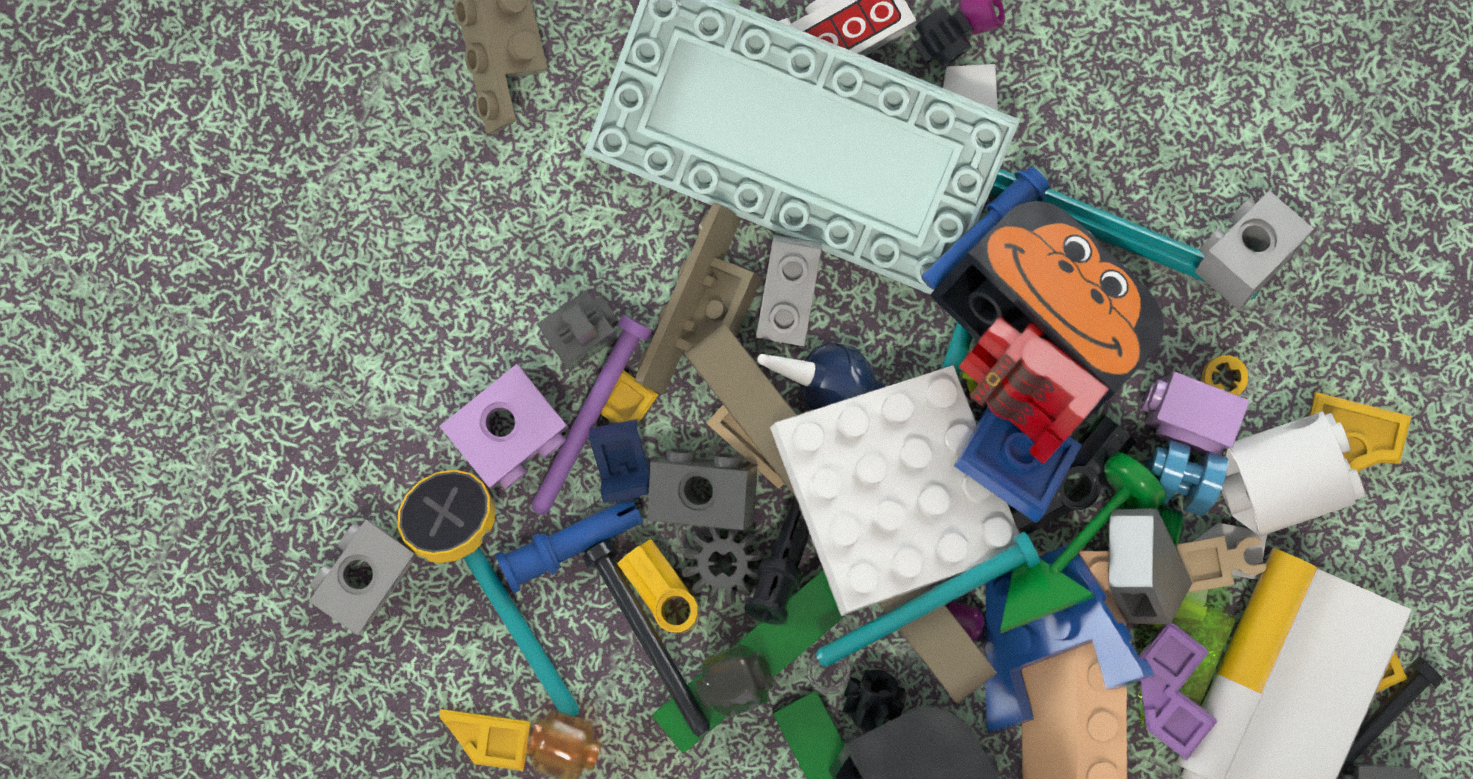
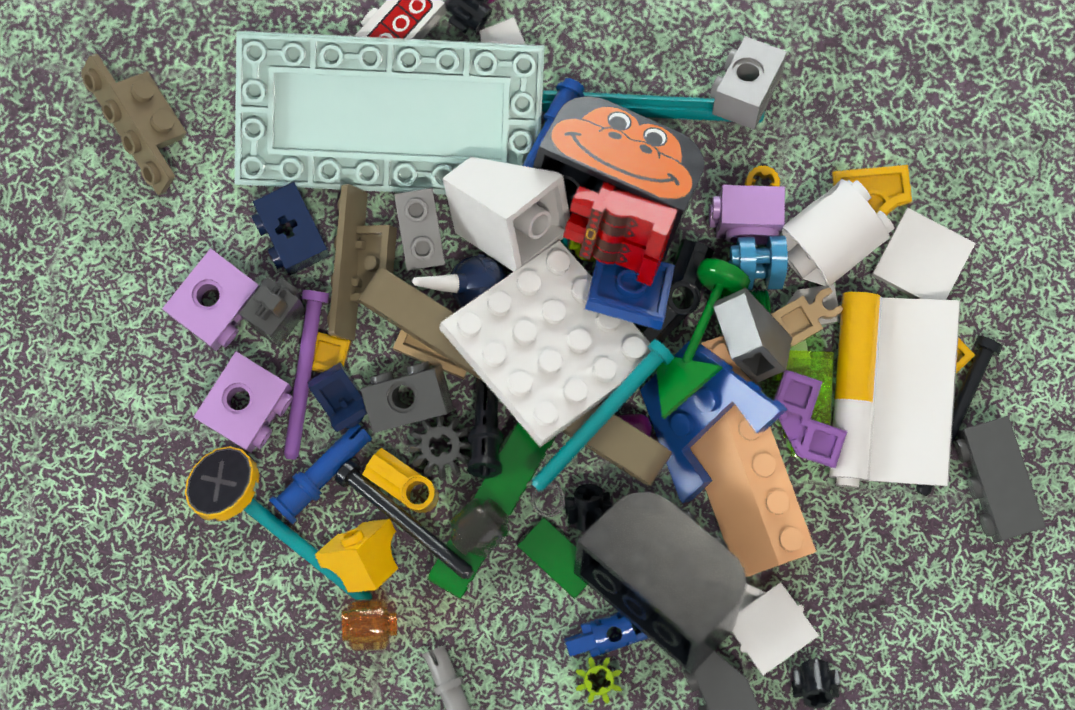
camera: 20 degrees left, 5 degrees down
light grey brick [309,520,418,635] -> none
yellow tile [439,709,531,771] -> none
none -> lavender brick [162,248,259,352]
none -> dark blue brick [251,182,330,276]
none -> yellow brick [315,519,398,593]
none -> white slope [443,157,570,272]
none -> white tile [871,208,976,300]

